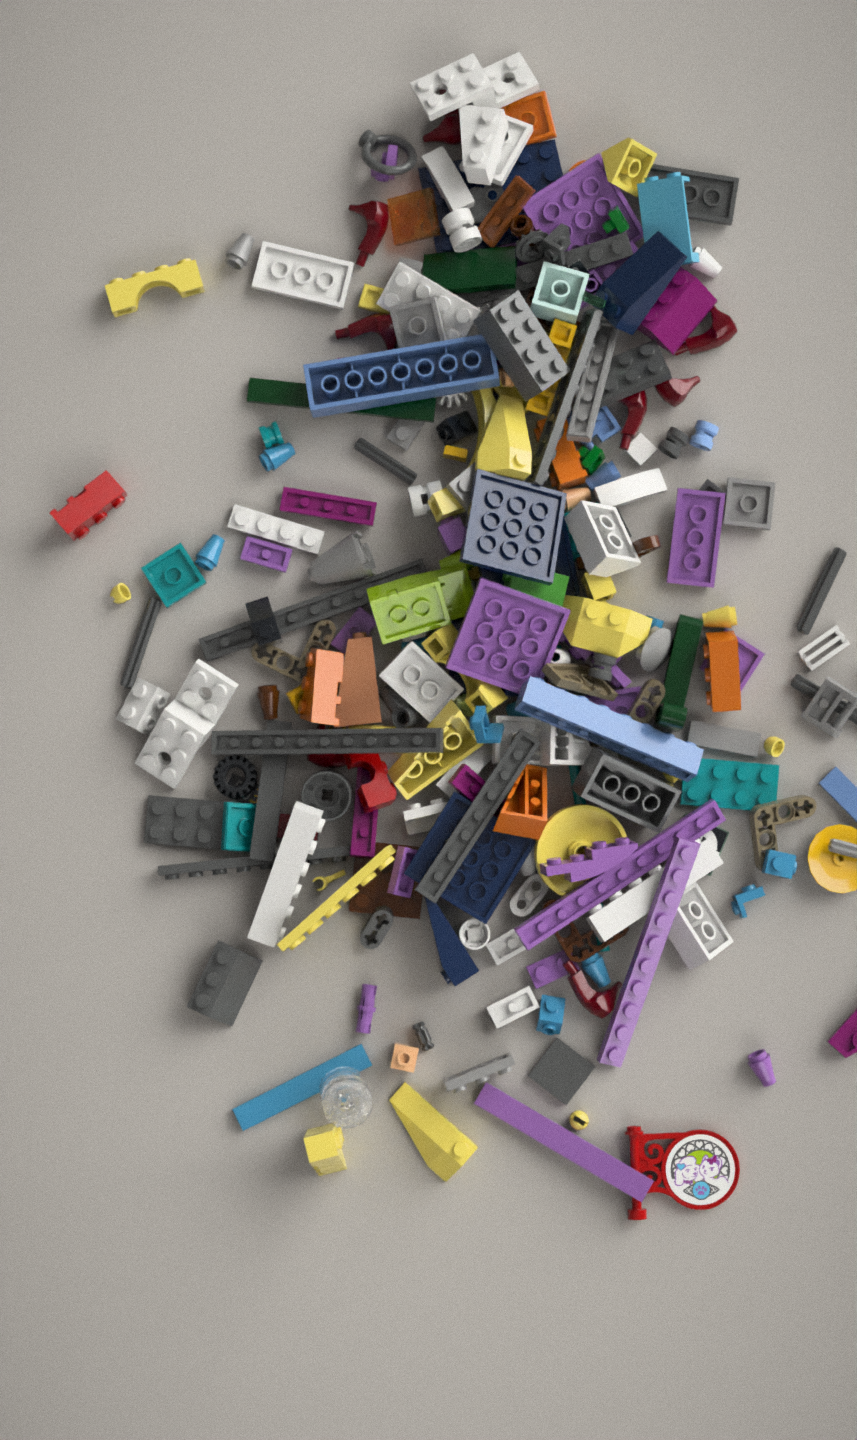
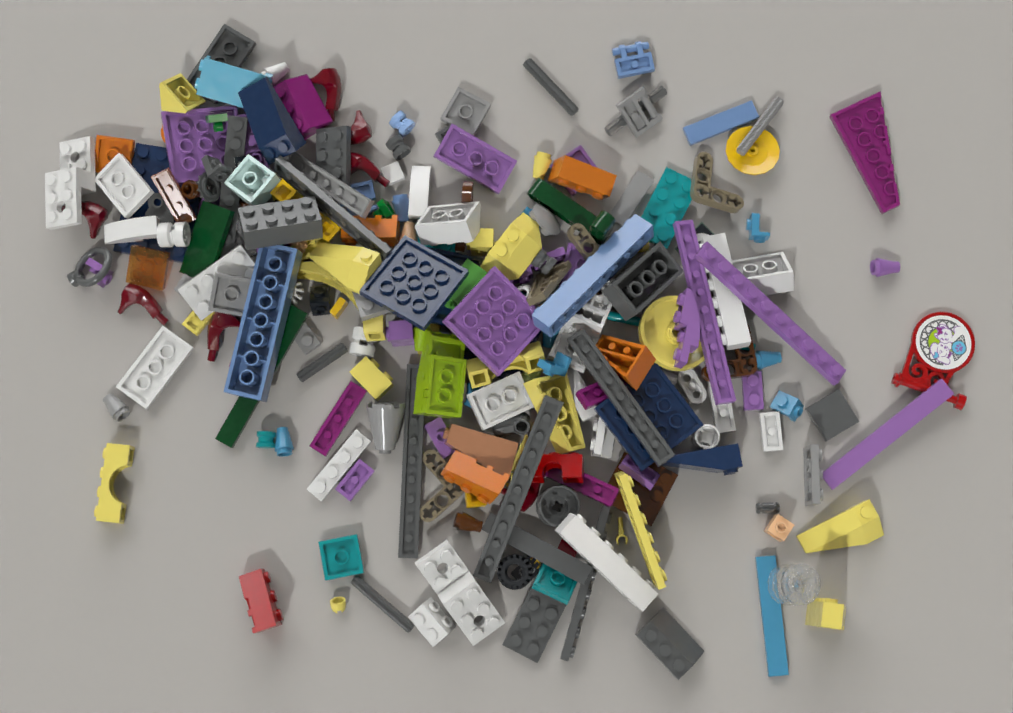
camera: 60 degrees left, 5 degrees down
dark azure cone [195,534,225,571] -> none
black slope [245,596,283,649] -> none
medium lavender pin [355,984,377,1034] -> none
dark grey beam [360,906,394,949] -> none
white wedge [459,105,508,185] -> none
dark red animal [562,959,623,1019] -> none
light yellow hinge [569,1110,589,1130] -> none
clear green tile [582,292,606,309] -> none
dark azure bracket [762,849,797,879] -> none
light yellow hinge [764,736,785,757] -> none
white tile [797,625,850,672] -> none
none -> light yellow brick [349,356,394,402]

